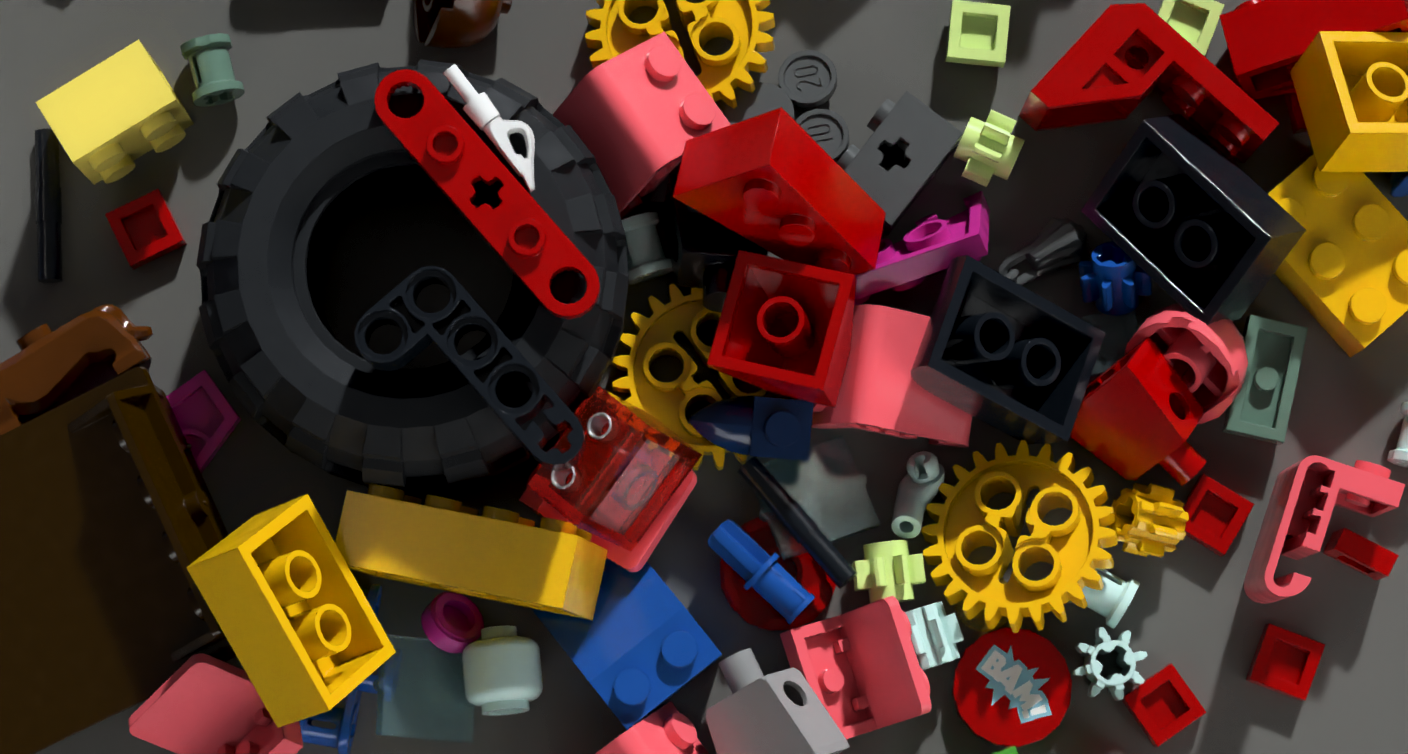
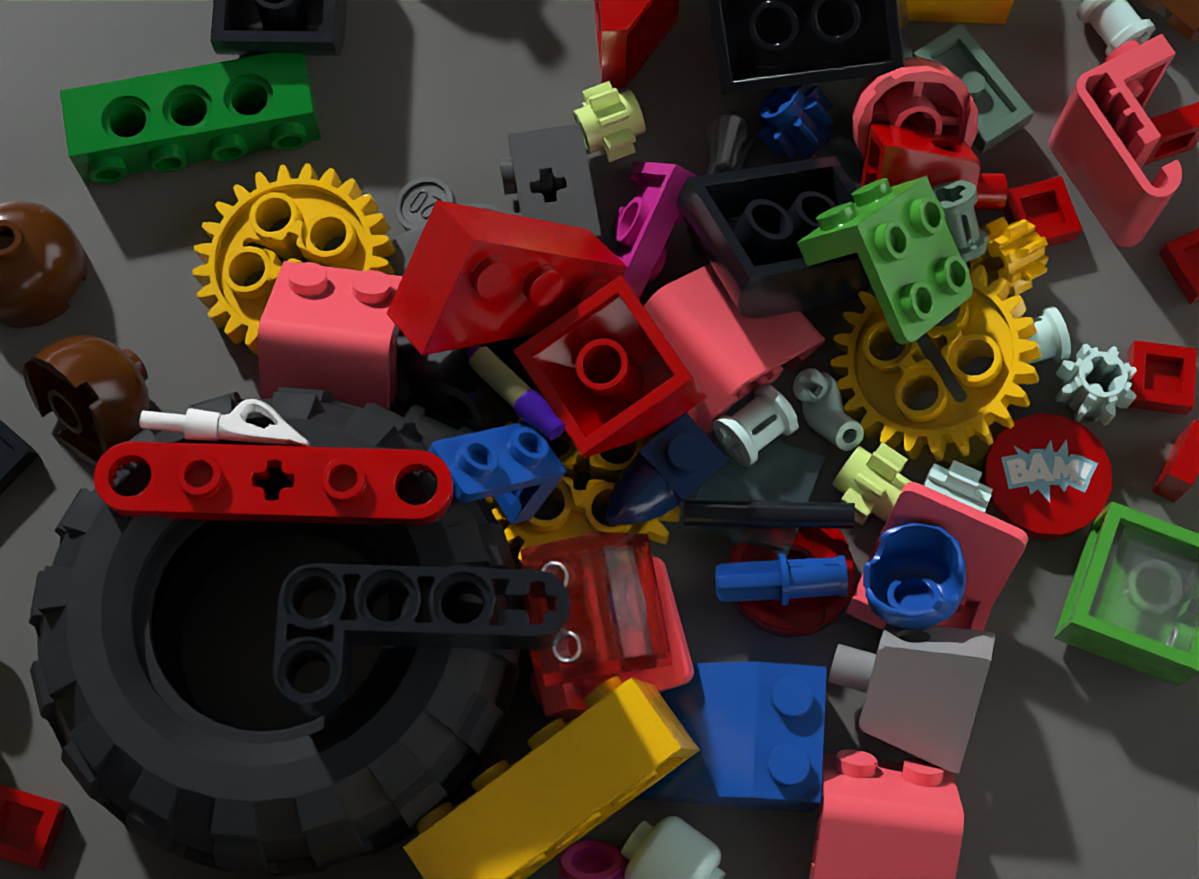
camera: 45 degrees left, 10 degrees down
yellowish green plate [945,0,1011,68] -> none
none -> blue bracket [428,422,567,524]
none -> piece [467,346,566,441]
none -> light aqua bush [713,383,799,467]
none -> bright green bracket [797,176,973,344]
none -> blue hair [863,522,967,631]
none -> sand green bush [931,180,989,262]

